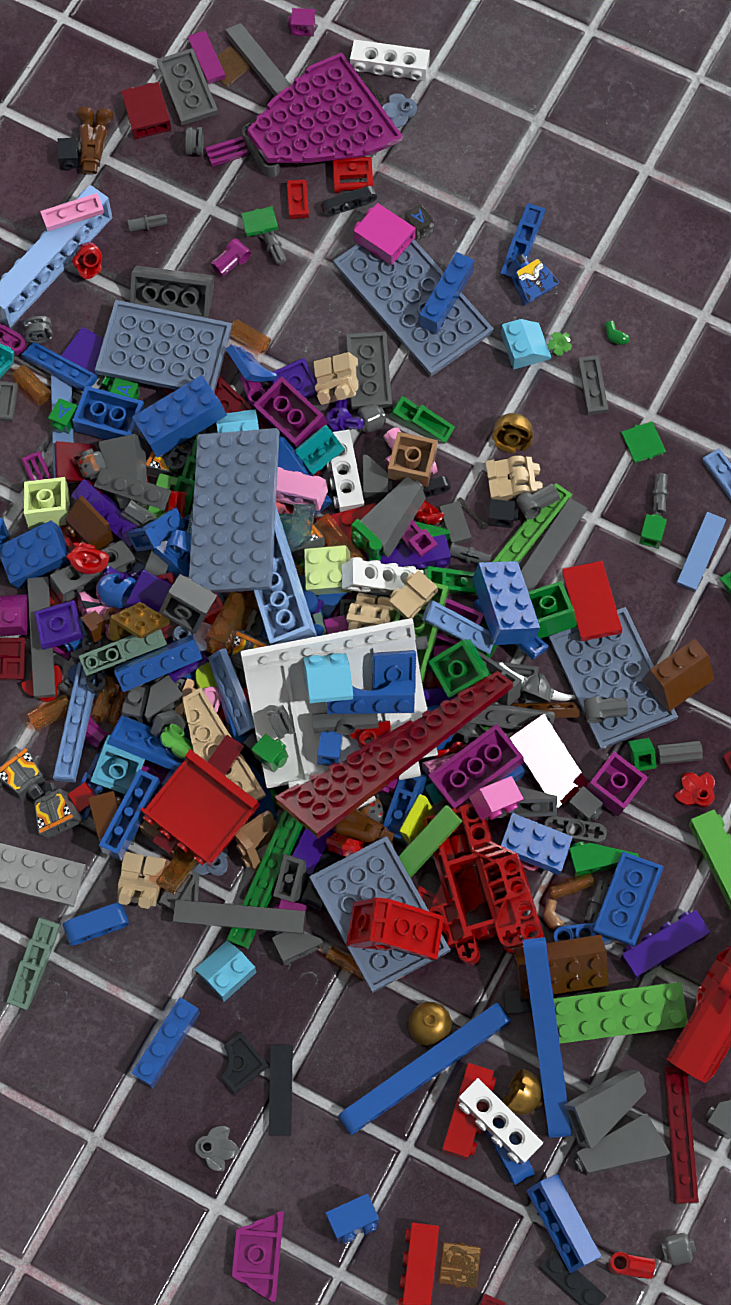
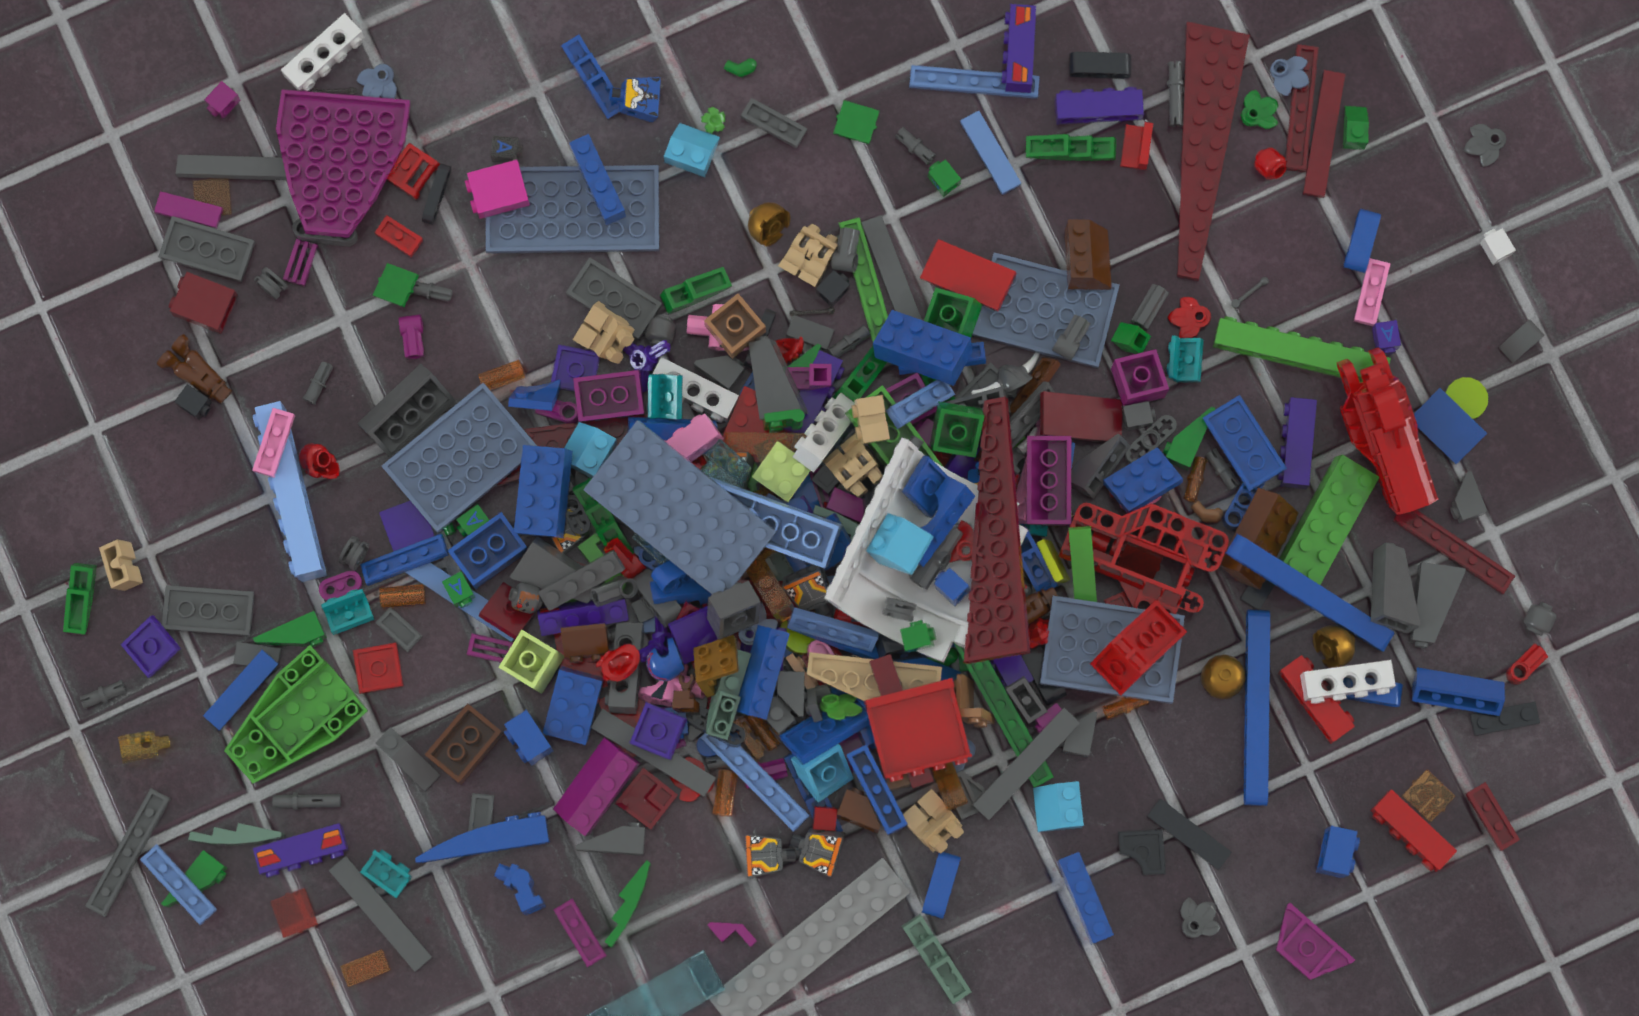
camera: 55 degrees left, 10 degrees up
blue bracket [127,508,186,552] -> none
brick [469,776,524,820] -> none
none -> teal bracket [1167,335,1204,382]

